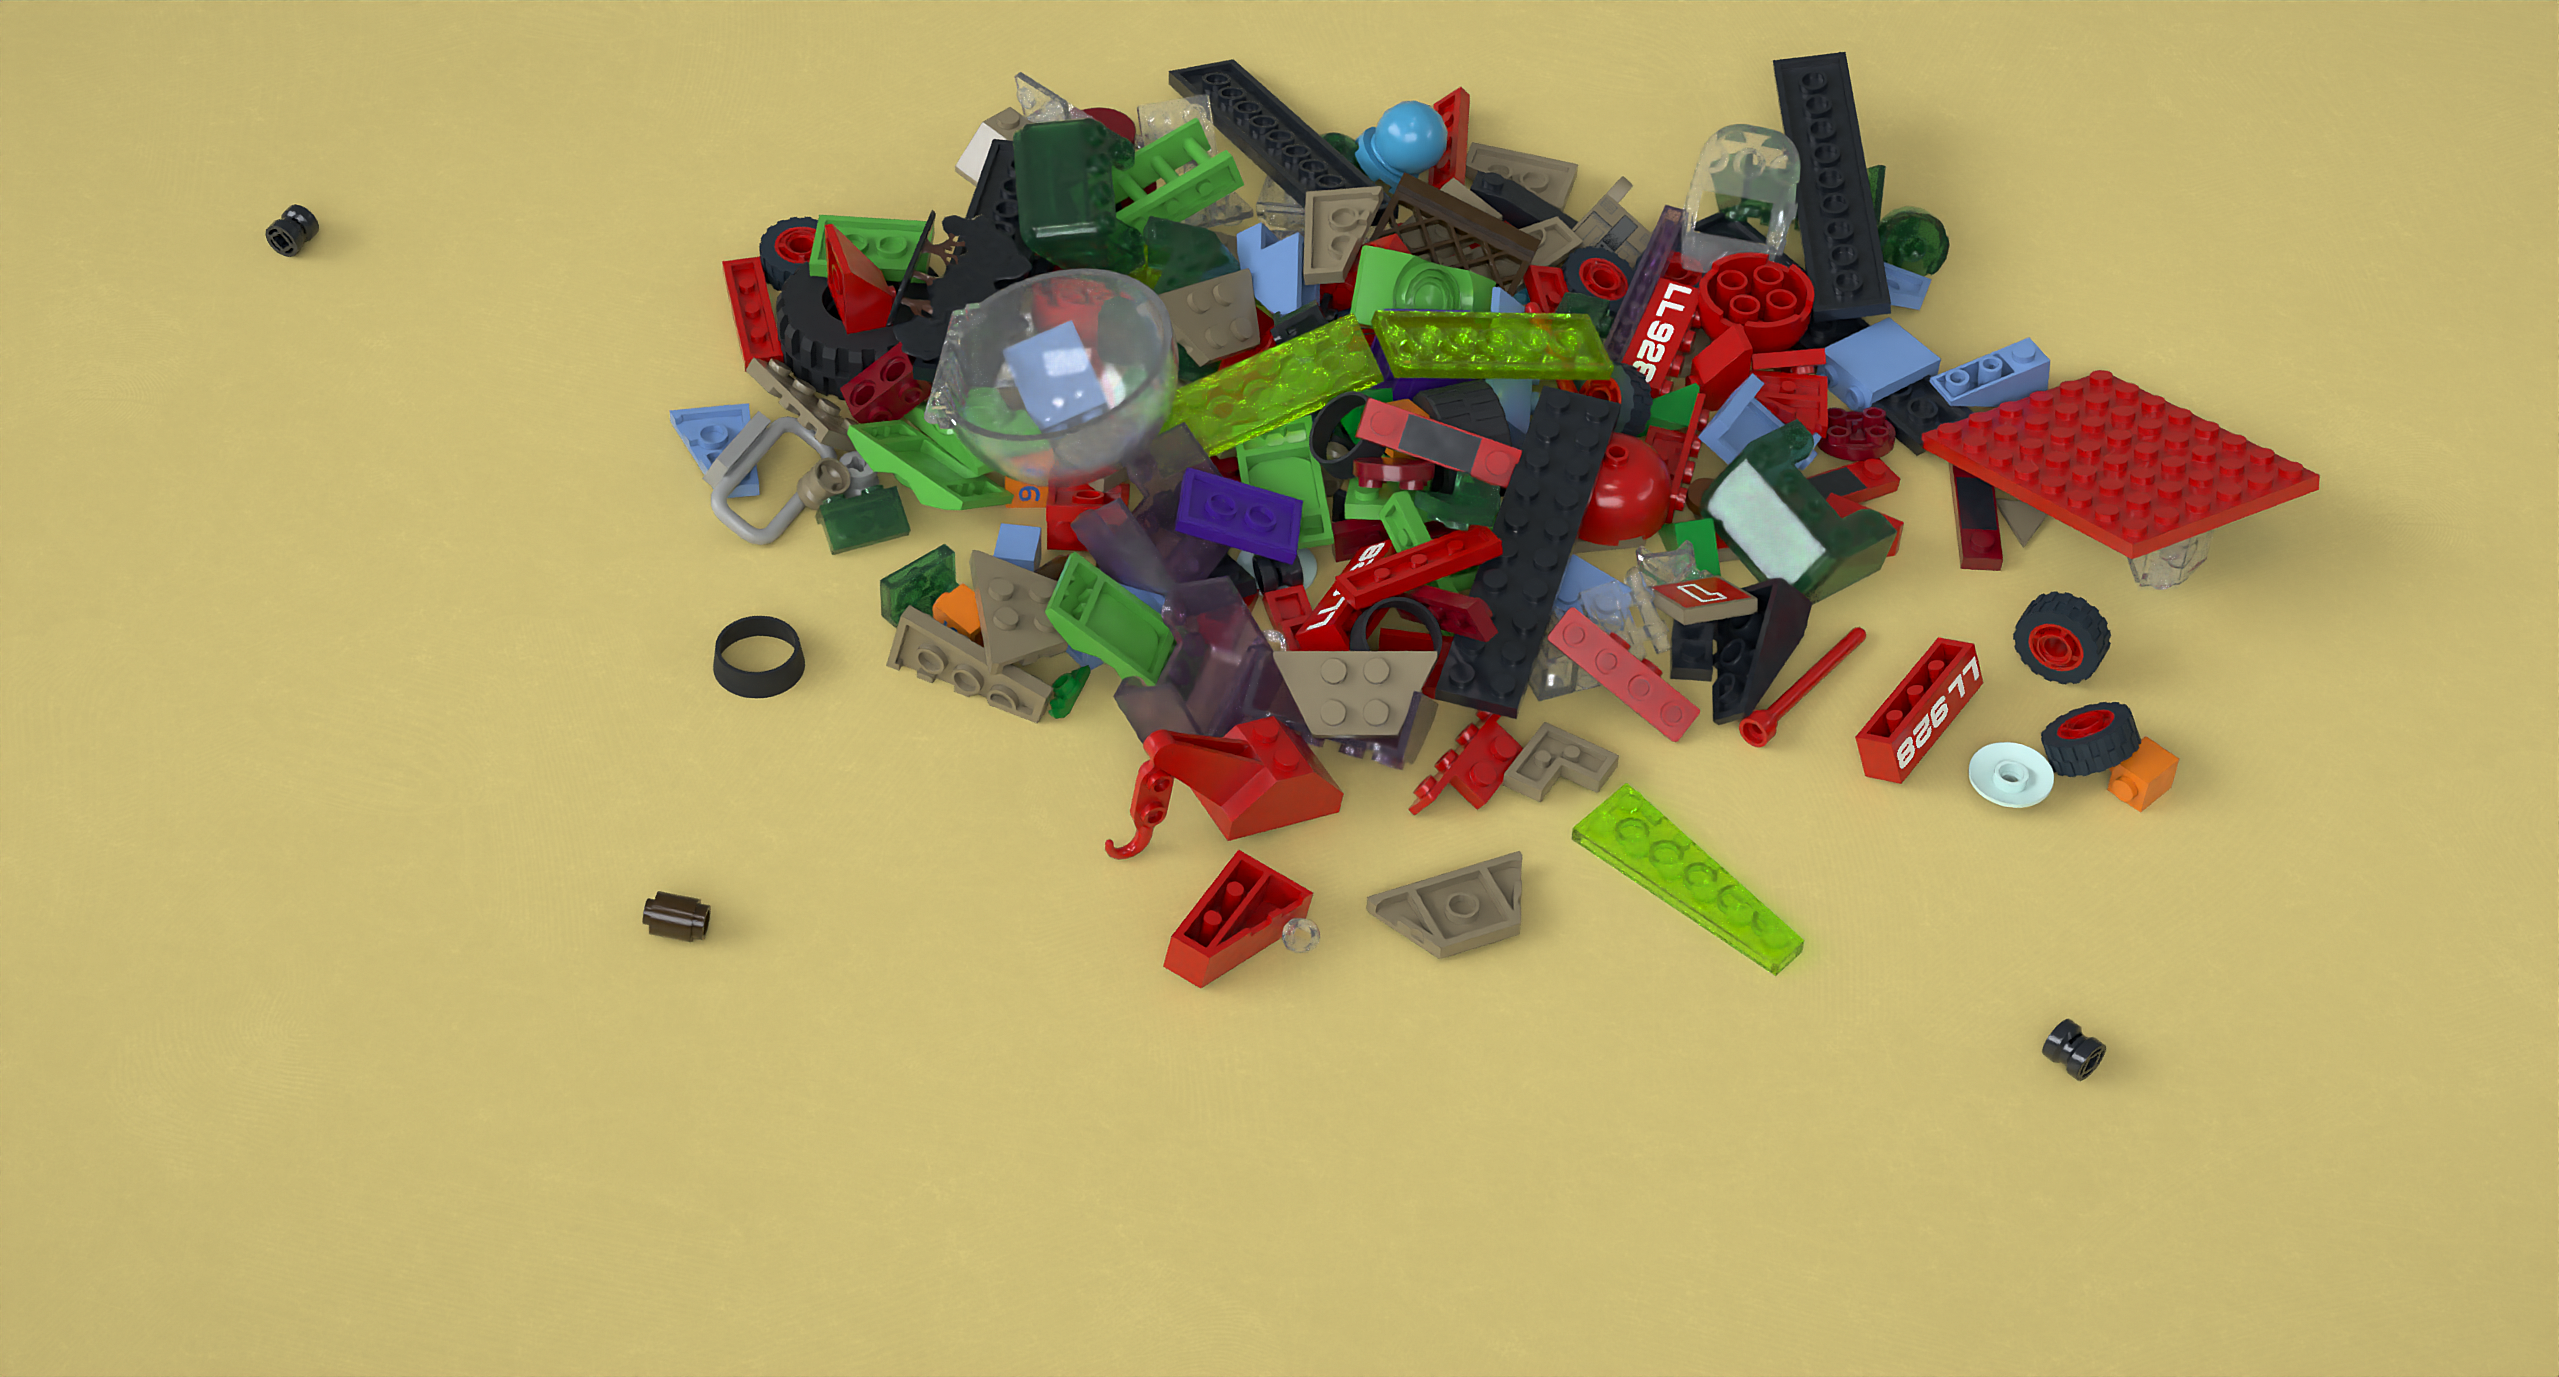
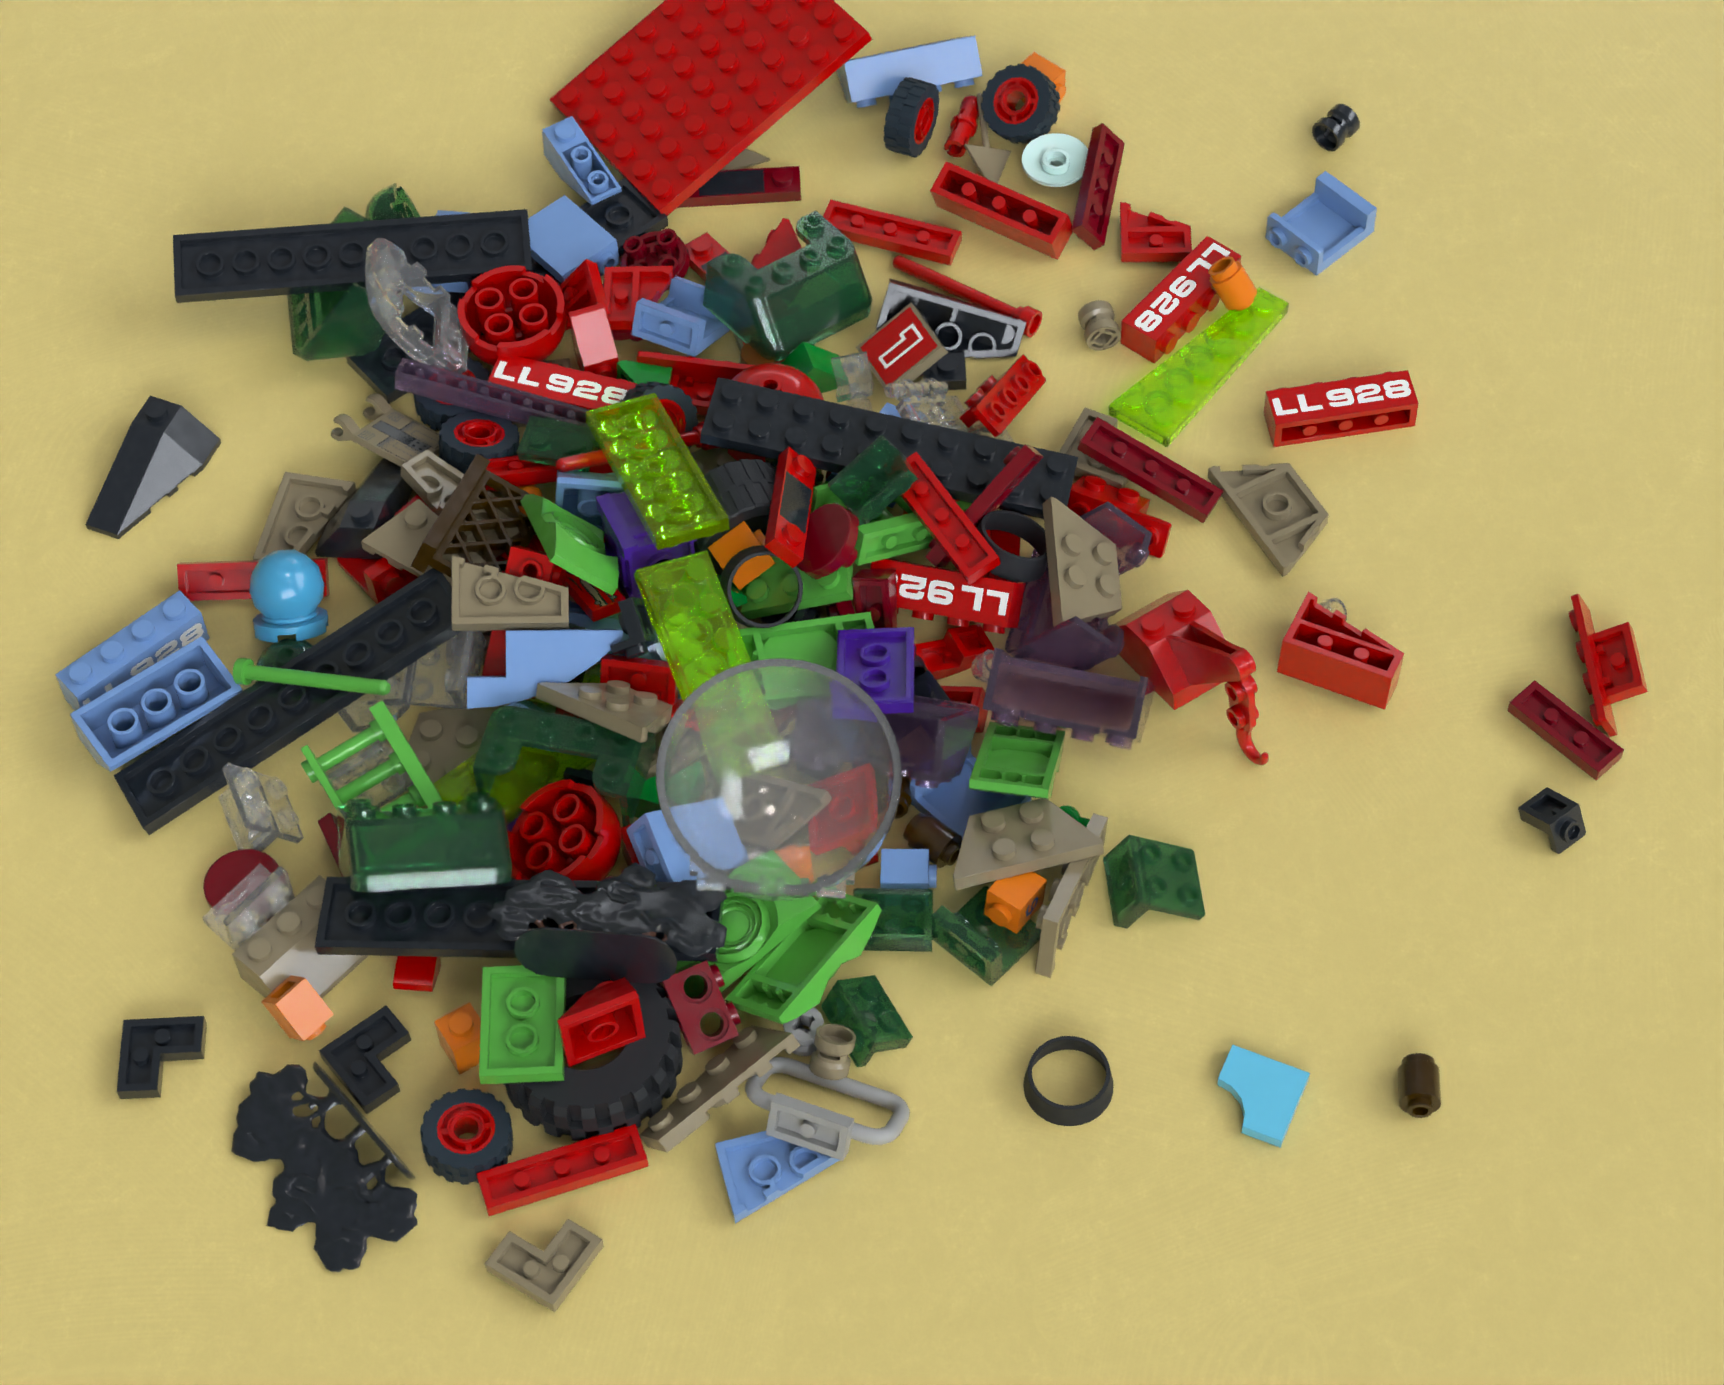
camera: 90 degrees left, 10 degrees up
none -> medium blue brick [55,590,210,711]
none -> medium blue slope [70,636,243,772]
none -> black wedge [86,395,221,539]
none -> black plate [117,1016,207,1099]
none -> black plant [232,1062,418,1272]
none -> bright green bar [233,658,391,696]
none -> brick [261,975,334,1041]
none -> black plate [319,1005,411,1114]
none -> dark tan plate [485,1219,604,1312]
none -> red plate [819,200,962,266]
none -> slope [836,36,983,108]
none -> dark red slope [852,569,897,628]
none -> clear green bracket [853,888,933,952]
none -> red pin [944,95,979,158]
none -> dark tan piece [964,93,1011,183]
none -> dark red plate [1071,123,1125,250]
none -> dark red plate [1077,417,1224,524]
none -> dark tan wheel [1078,300,1121,351]
none -> clear green bracket [1103,835,1205,929]
none -> red wing [1120,202,1192,262]
none -> red brick [1120,236,1241,364]
none -> orange brick [1209,256,1257,311]
none -> medium azure tile [1217,1045,1310,1148]
none -> red brick [1264,370,1419,447]
none -> medium blue panel [1266,171,1377,276]
none -> dark red plate [1507,680,1624,781]
none -> black bracket [1518,787,1586,854]
none -> red bracket [1569,594,1648,737]

